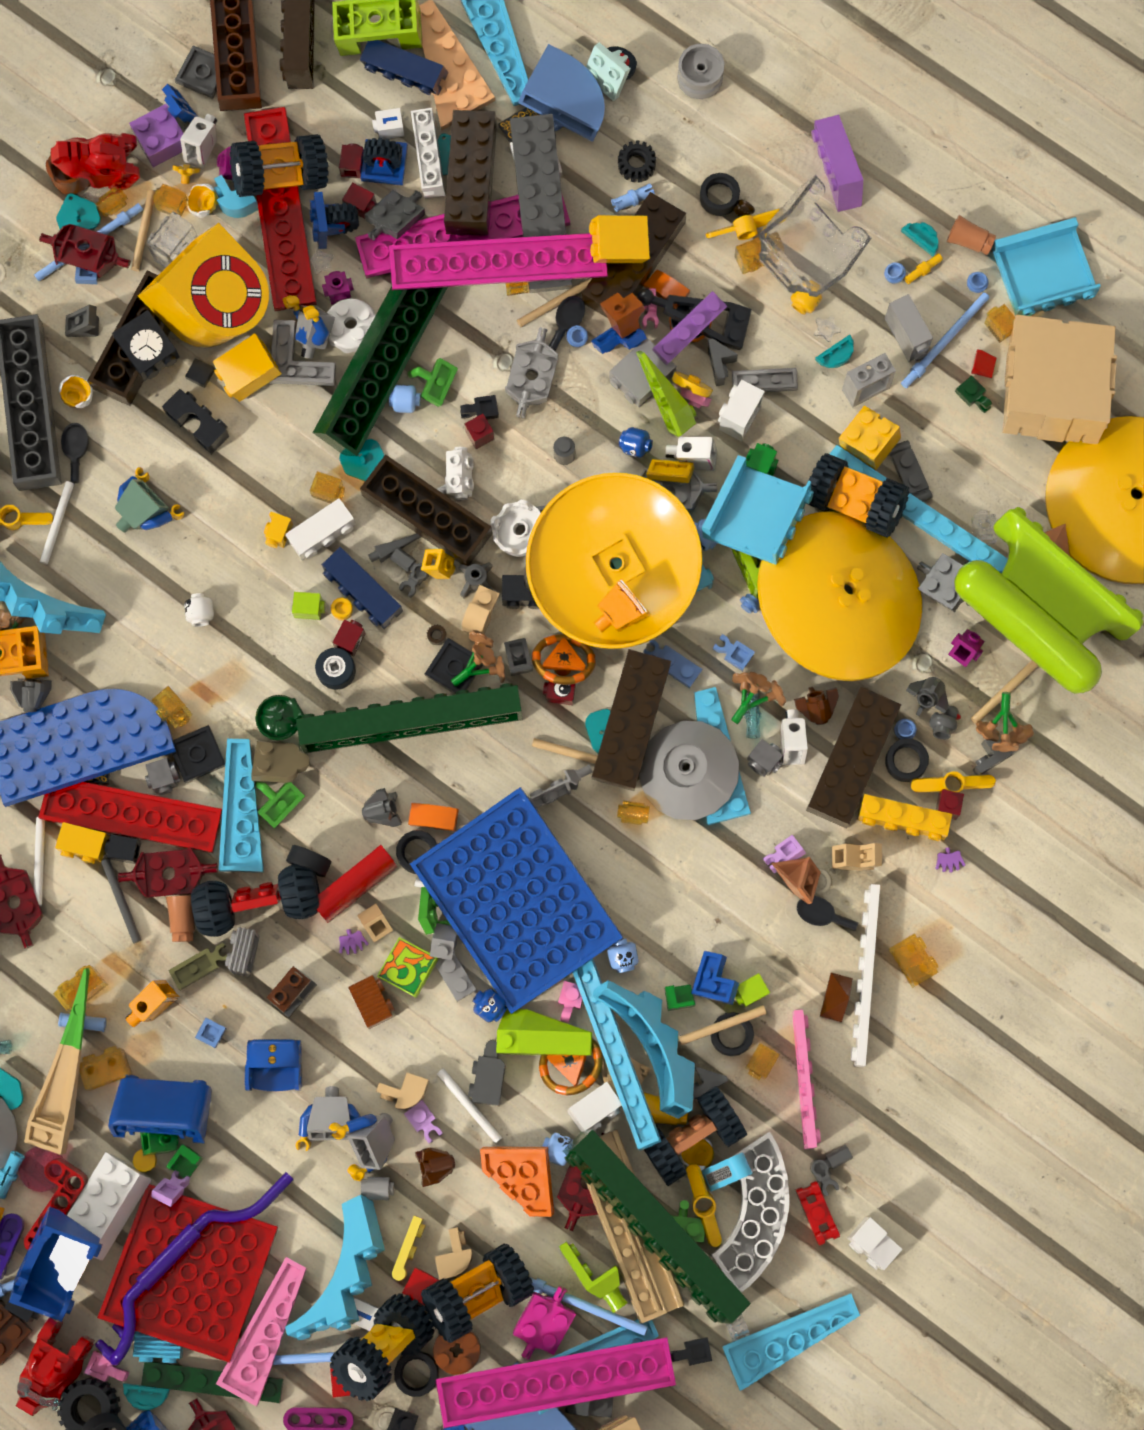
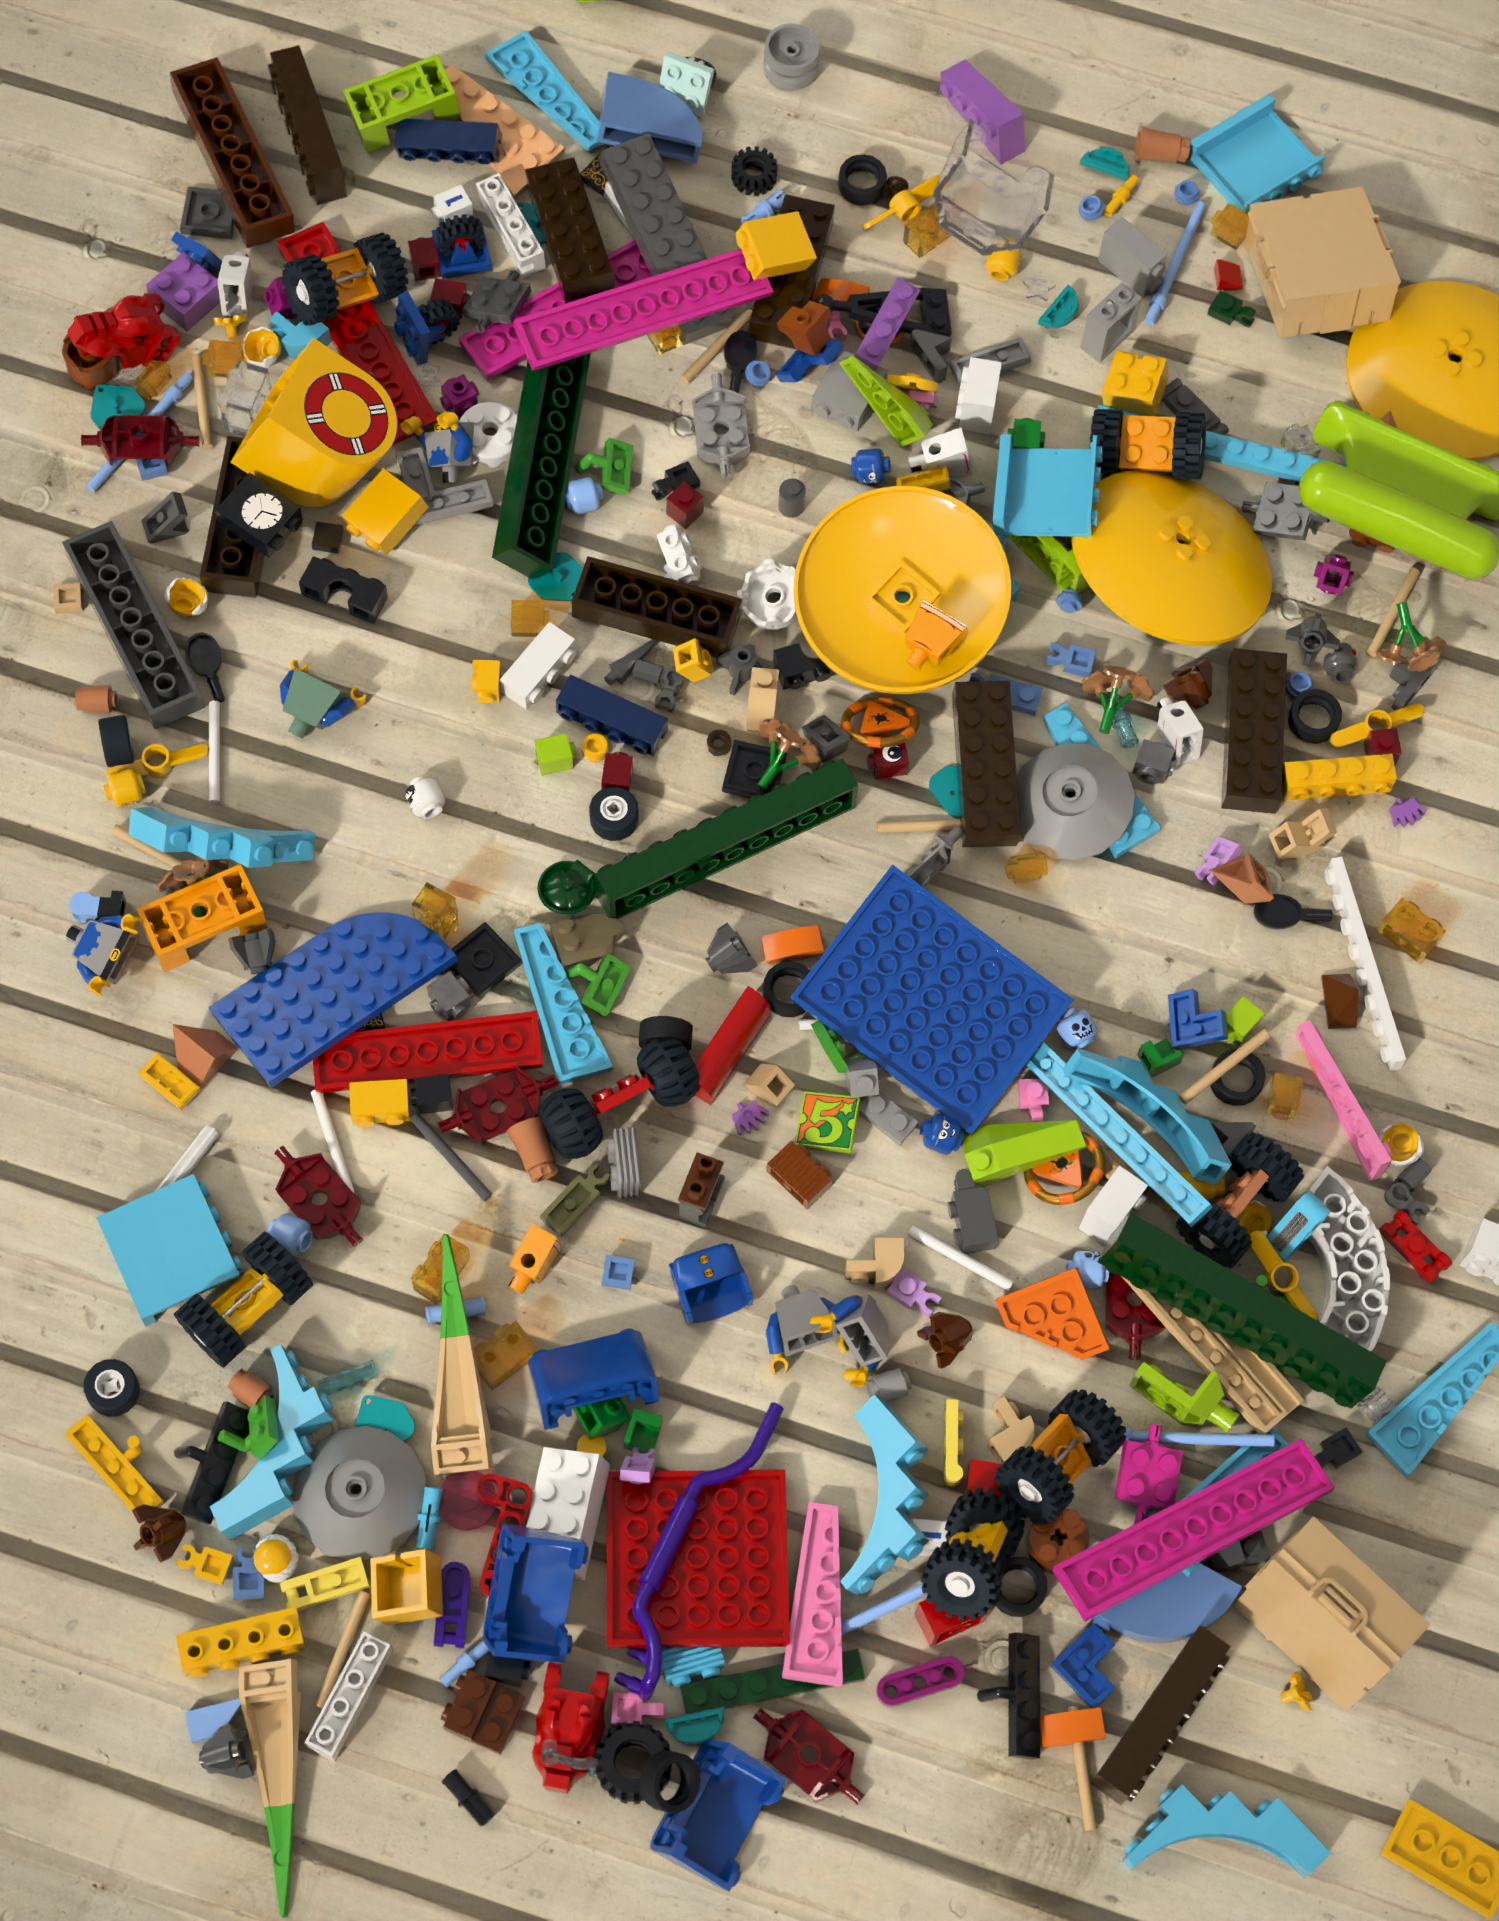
camera: 25 degrees left, 10 degrees down
none -> yellow hair [1378,1124,1424,1166]

